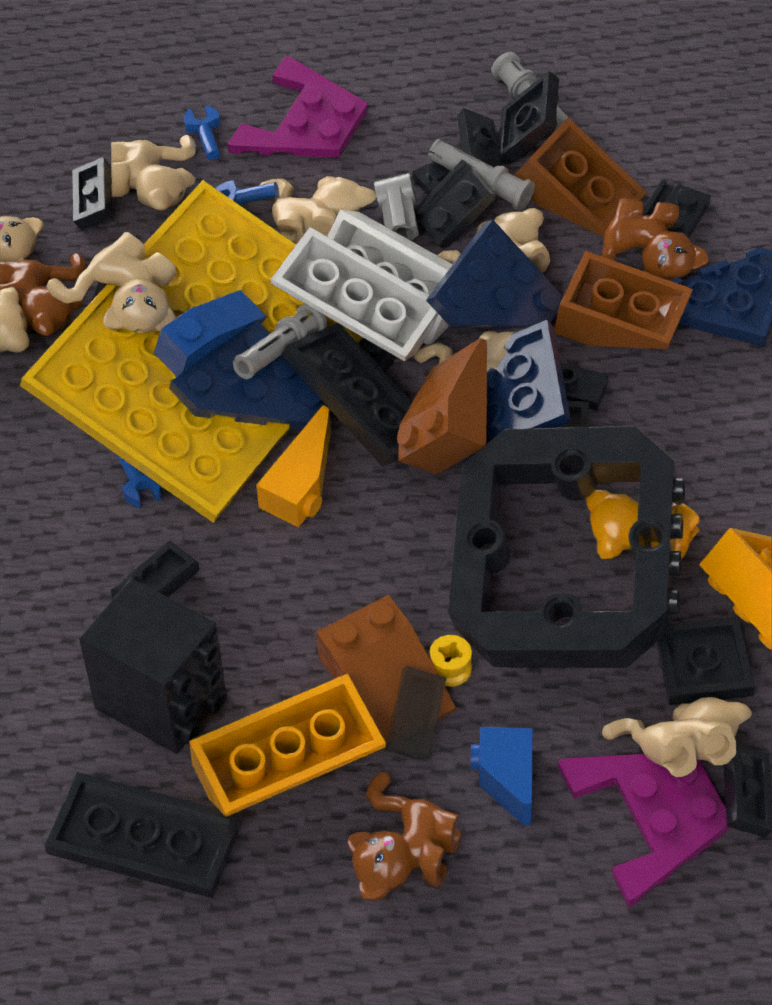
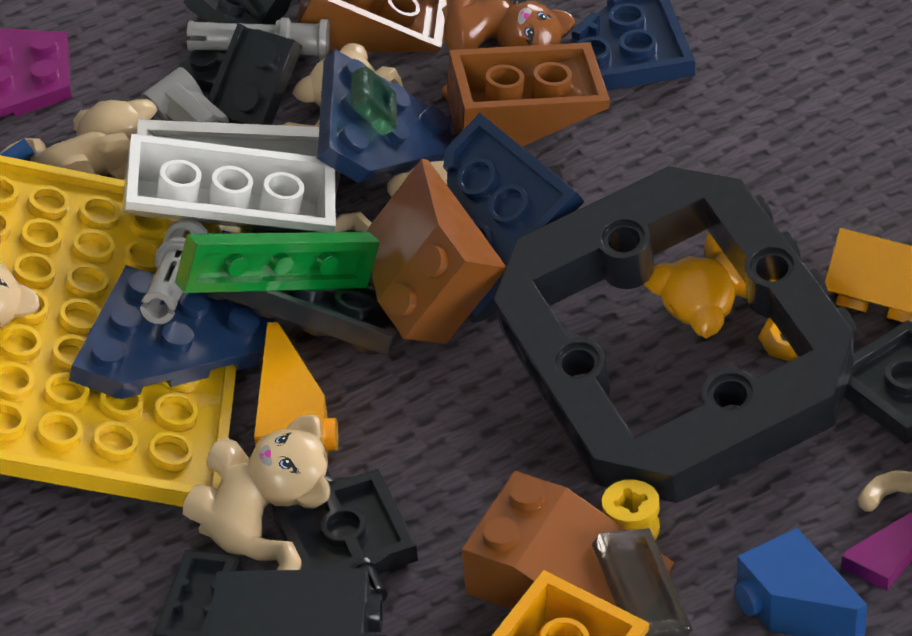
camera: 30 degrees left, 10 degrees down
blue bar [116,454,163,508] -> none
blue slope [154,290,266,377] -> none
none -> green plate [175,232,380,293]
none -> tan animal [182,415,330,570]
none -> black plate [271,469,418,602]
none -> clear green tile [351,65,397,136]

